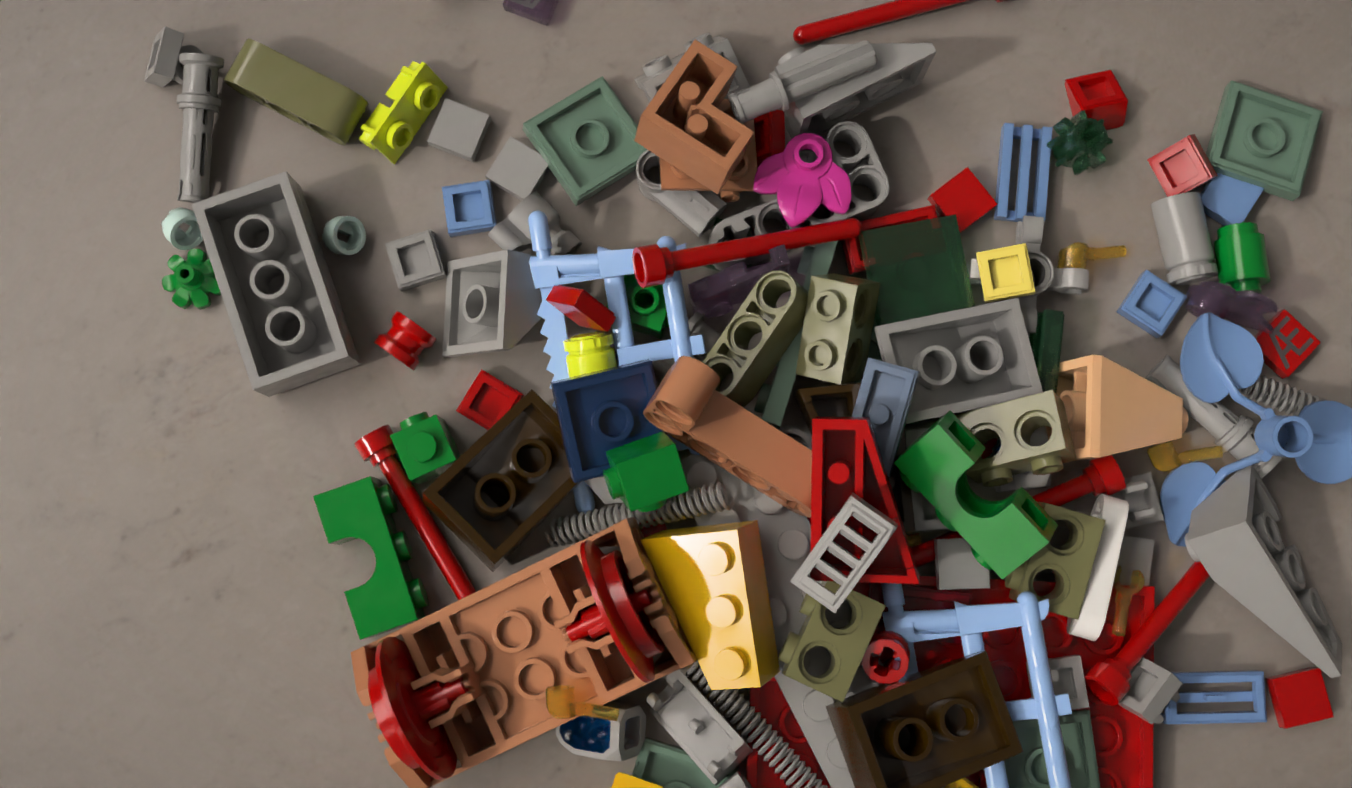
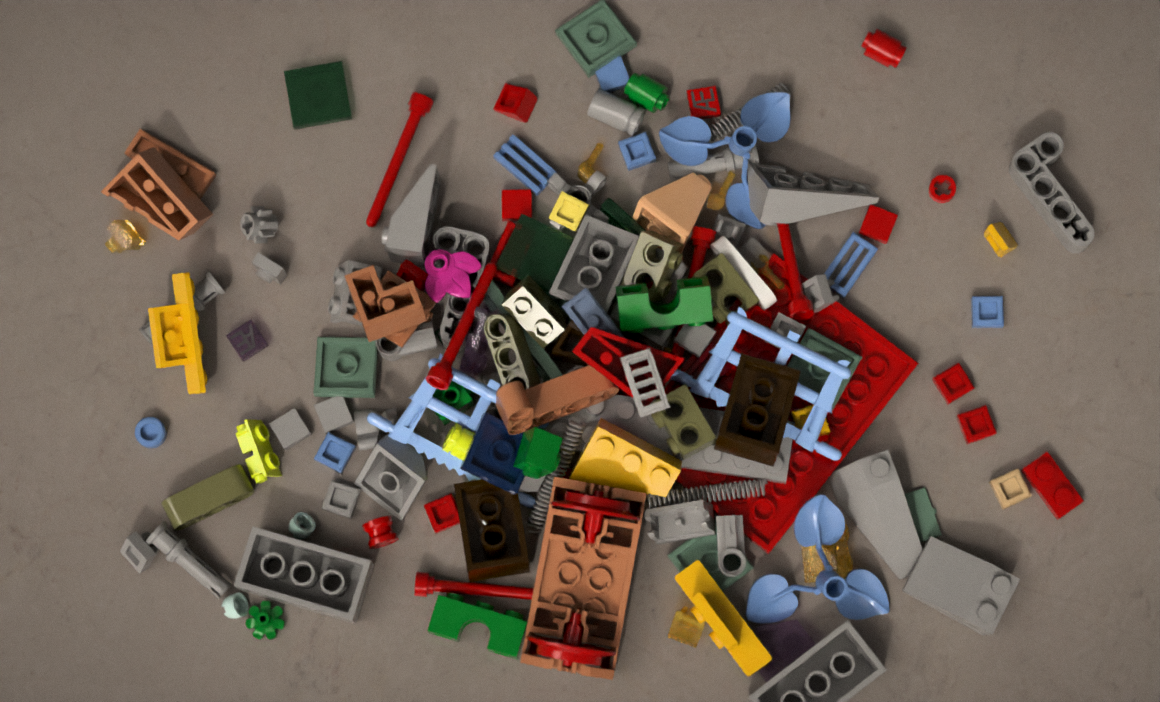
camera: 50 degrees left, 5 degrees down
green brick [390,412,461,484] -> none
red tile [546,285,616,332] -> none
clear yellow hand [546,685,619,722] -> none
rock [556,701,646,761] -> none
light grey axle [728,40,877,124] -> none
red bush [862,630,910,684] -> none
clear green gear [1047,111,1113,175] -> none
tile [1147,134,1218,197] -> none
clear purple plate [1185,281,1279,334] -> none

